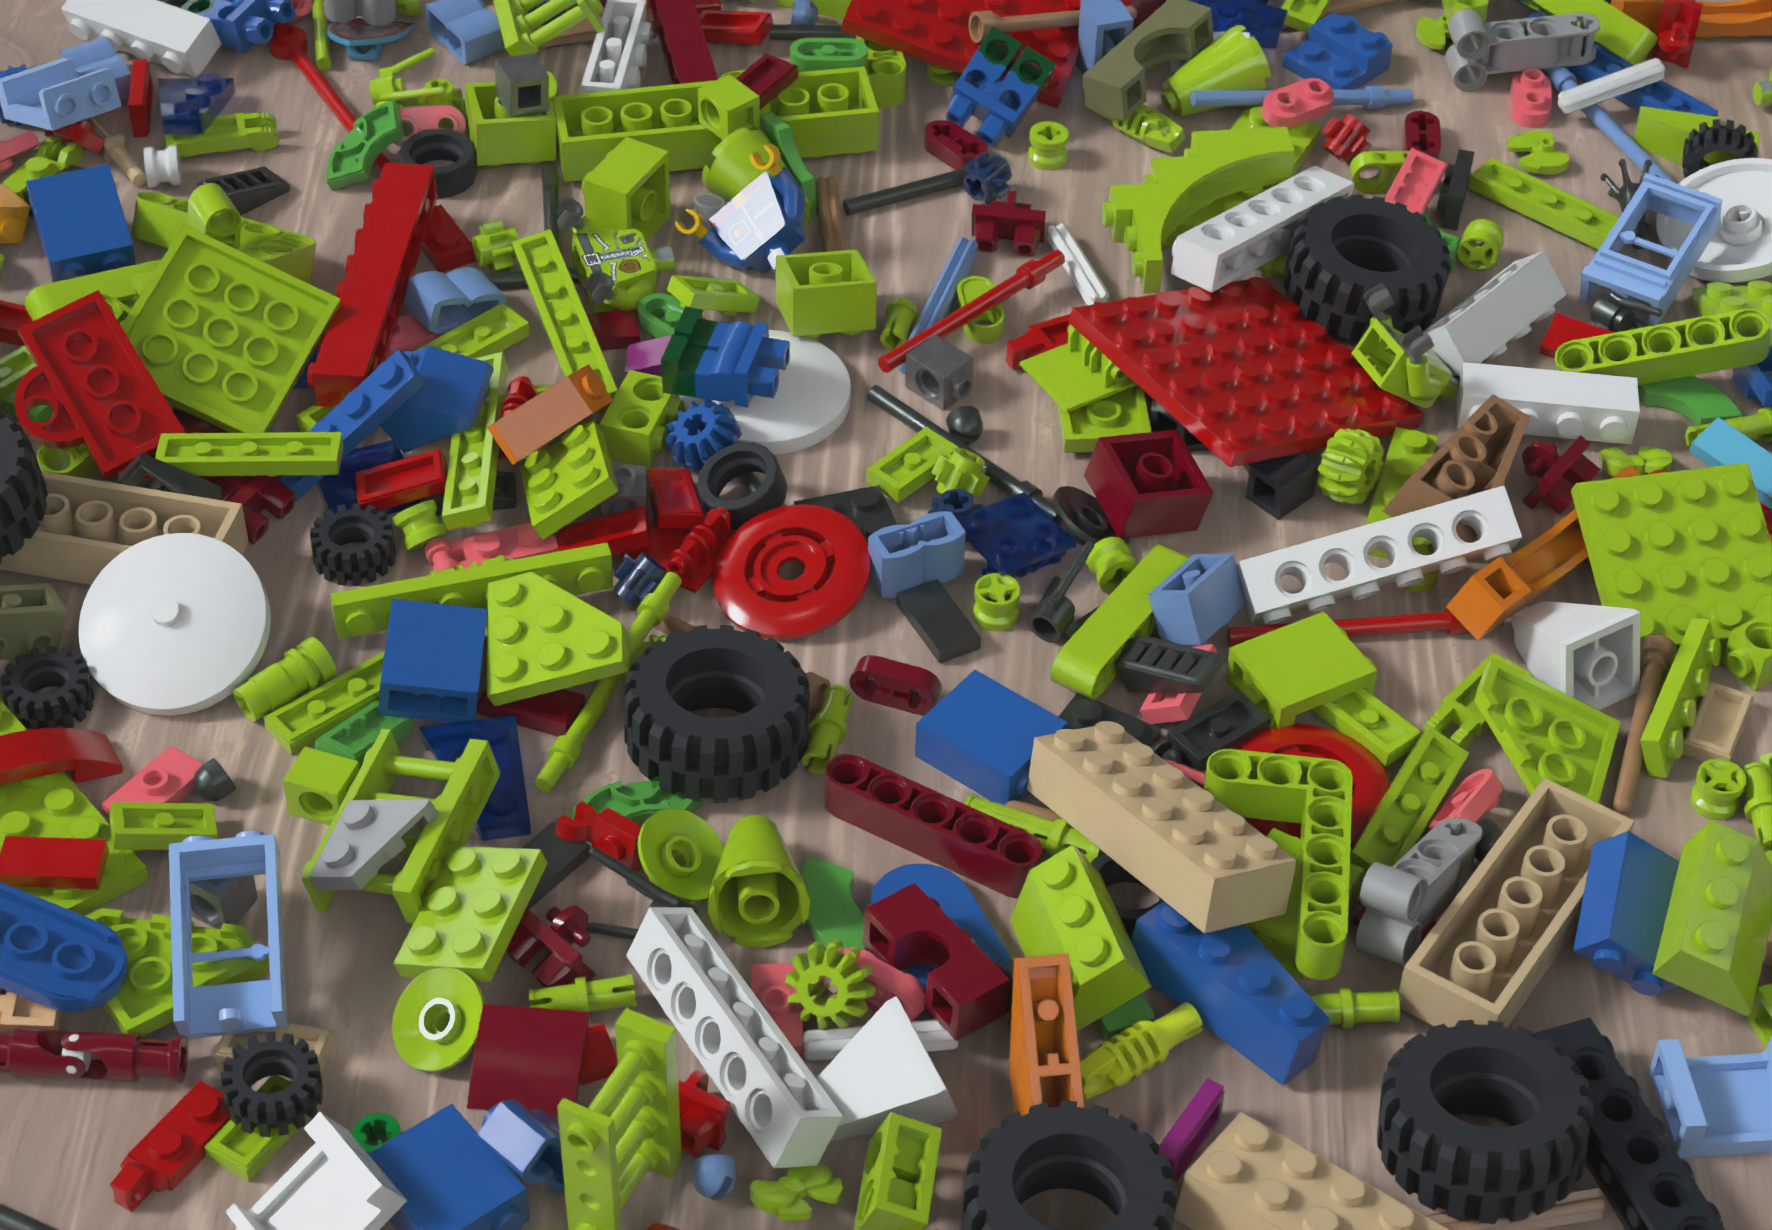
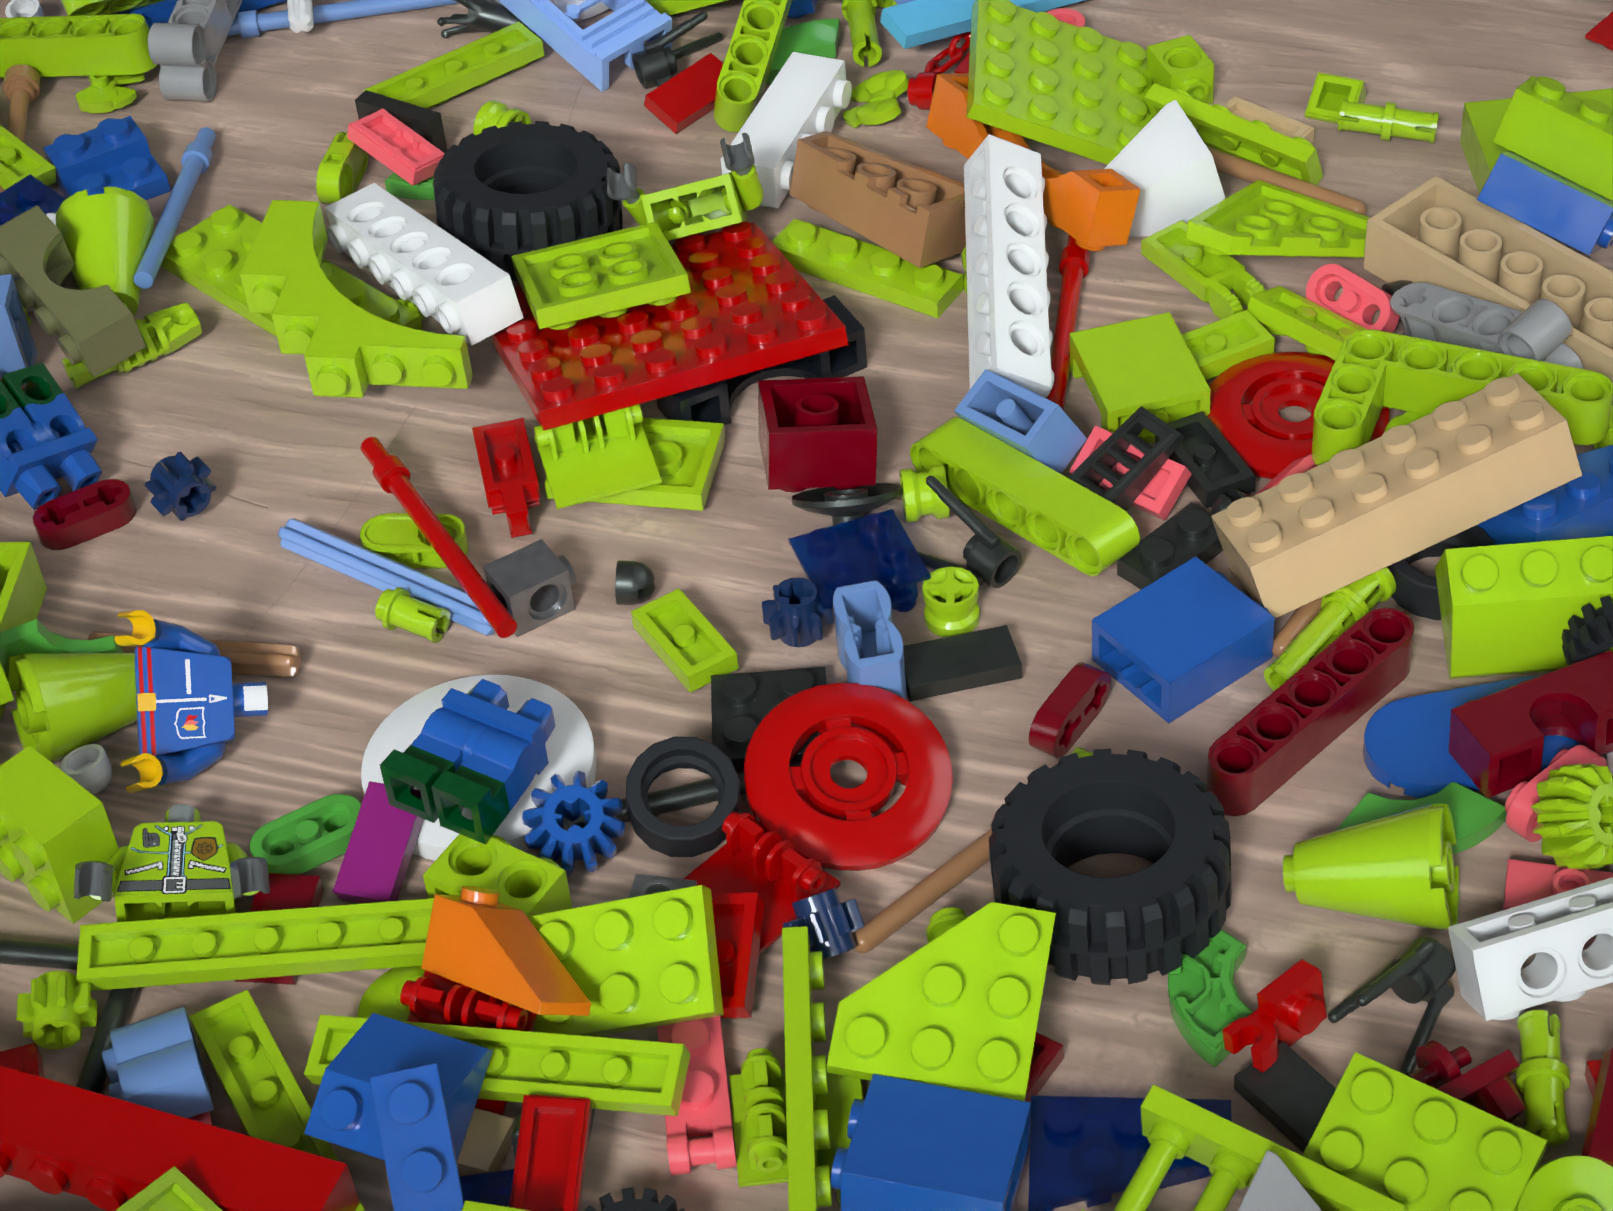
camera: 70 degrees left, 0 degrees up
lime wheel [392,499,449,552] -> none
lime bar [534,572,682,793] -> none
lime dish [638,808,724,903] -> none
red tile [646,468,704,529] -> none
lime plate [667,275,760,316] -> none
lime brick [776,249,877,339] -> none
pearl dark grey bar [843,168,969,216] -> none
pearl dark grey bar [867,385,1063,526] -> none
lime gear [931,448,990,497] -> none
dark red hips [971,190,1046,257] -> none
lime wheel [1028,121,1069,170] -> none
white axle [1047,223,1110,305] -> none
coral plate [1261,78,1334,128] -> none
lime gear [1317,428,1384,505] -> none
red gear [1321,114,1372,164] -> none
dark red beam [1402,111,1441,160] -> none
white brick [1423,251,1567,379] -> none
lime piece [1506,130,1570,175] -> none
coral plate [1510,68,1552,128] -> none
dark red hips [1522,435,1601,515] -> none
lime wheel [1690,758,1747,820] -> none
none -> lime plate [511,222,691,330]

